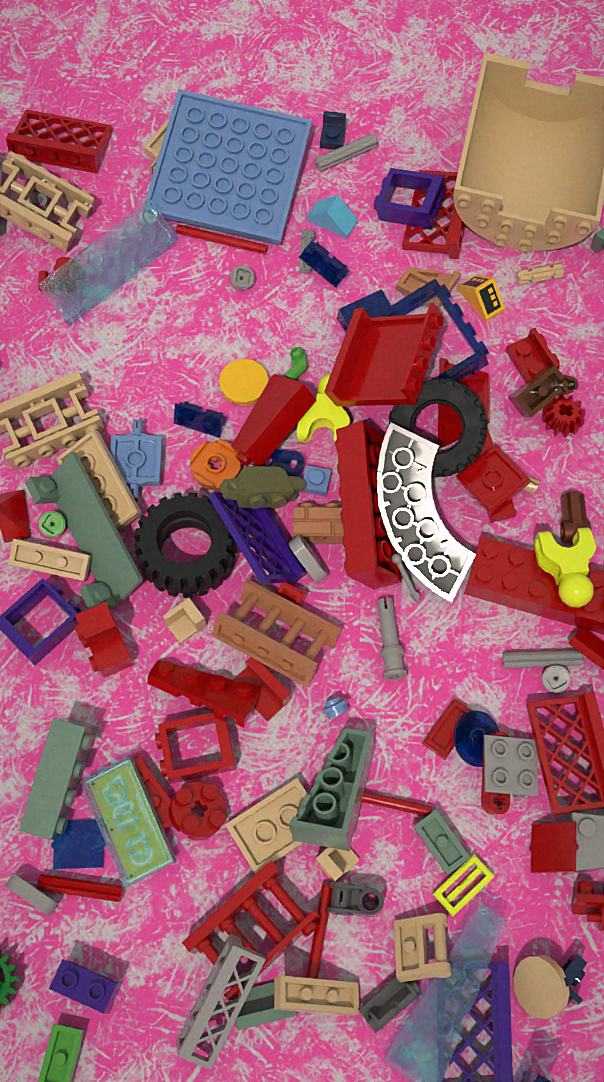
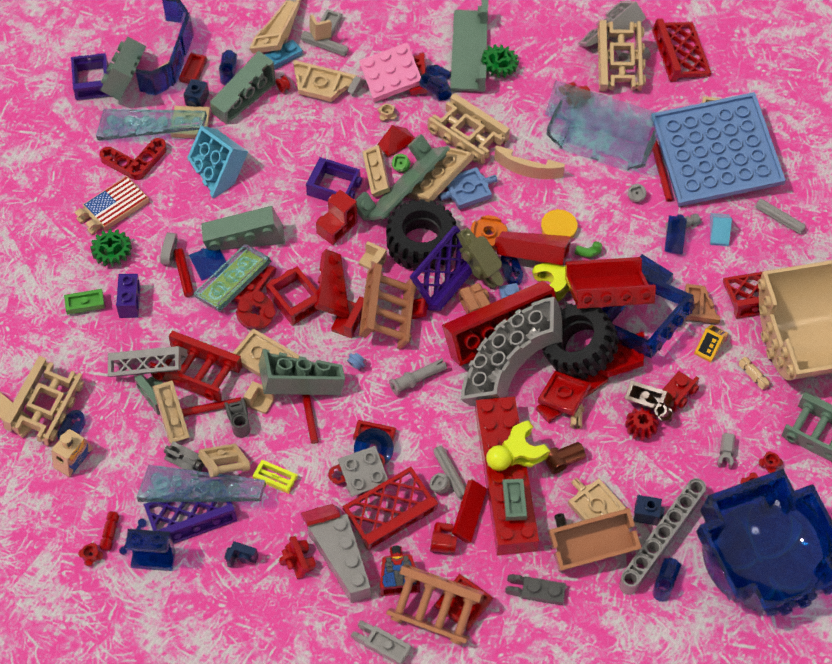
camera: 65 degrees right, 10 degrees down
clear blue hinge [174,401,227,438] -> none
light grey beam [289,535,329,583] -> none
dark blue bracket [320,111,346,150] -> none
dark purple window [374,168,446,229] -> none
light grey hinge [391,554,421,602] -> none
sand green plate [412,809,471,875] -> none
tan tile [513,955,569,1019] -> none
none -> tan slope [494,145,565,179]
none -> clear light blue windscreen [546,100,657,171]

